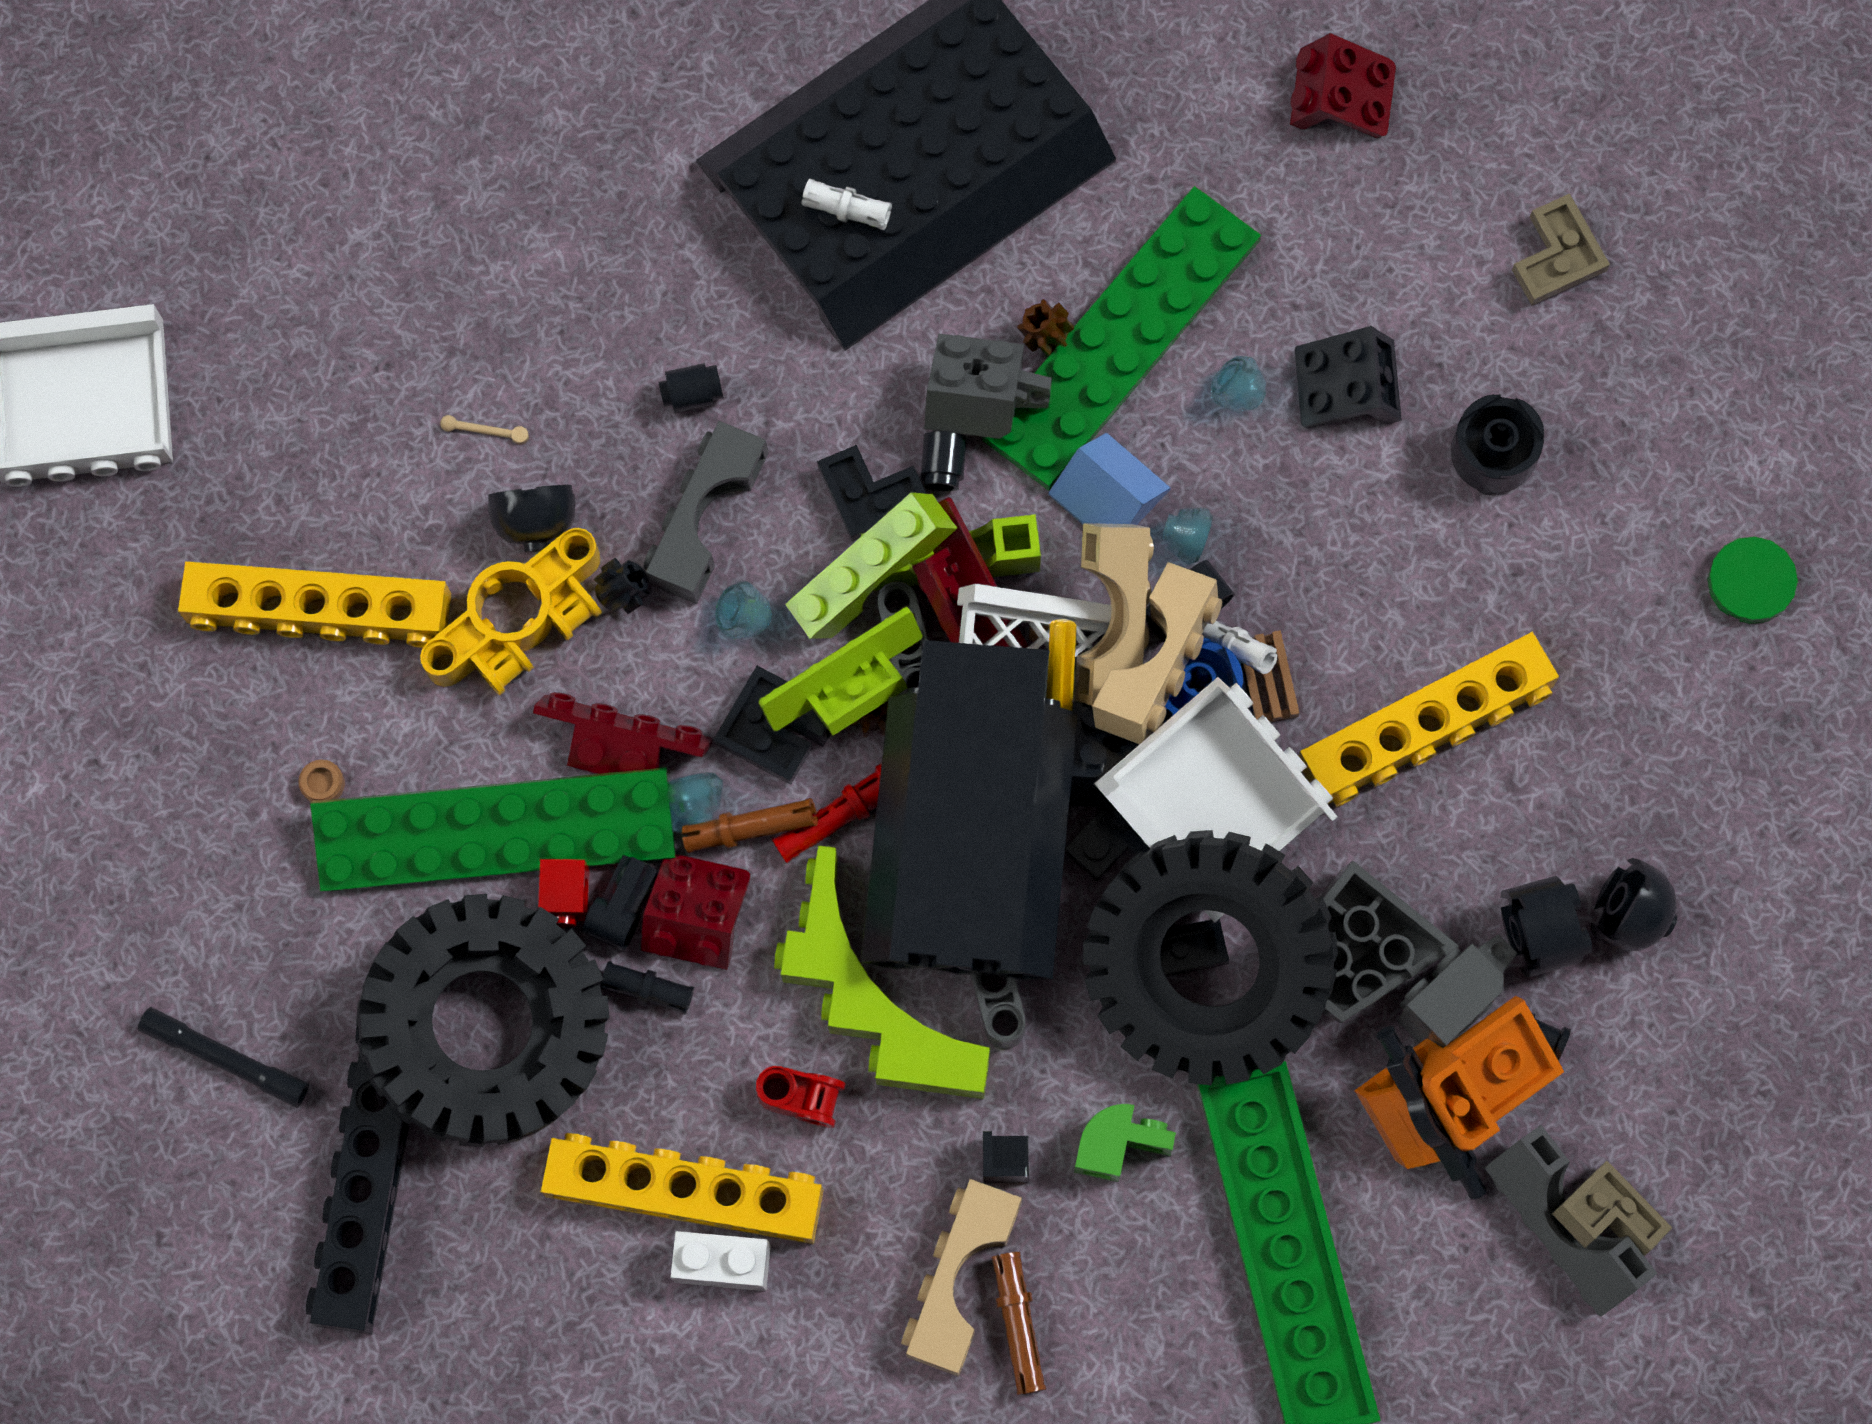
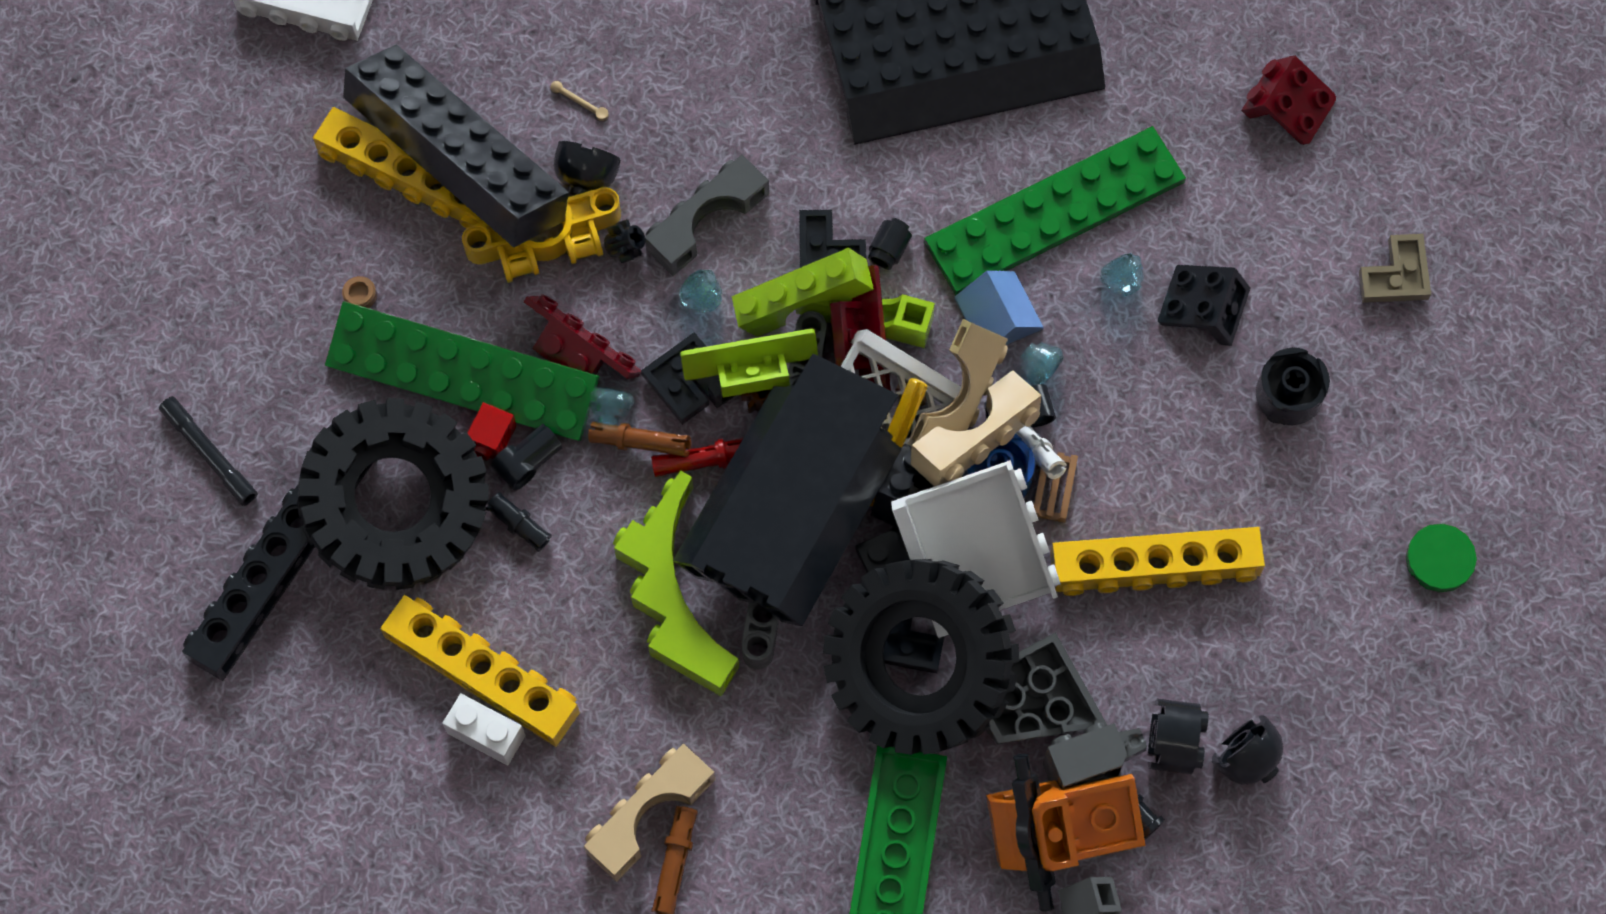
camera: 20 degrees right, 5 degrees down
dark red bracket [641,854,750,970] -> none
black brick [658,363,724,414] -> none
red piece [756,1066,846,1128] -> none
white pin [802,179,892,230] -> none
dark grey hinge [924,333,1052,439] -> none
black panel [983,1131,1029,1184] -> none
reddish brown gear [1017,299,1074,356] -> none
bright green brick [1074,1104,1176,1182] -> none
none -> black brick [343,44,569,248]

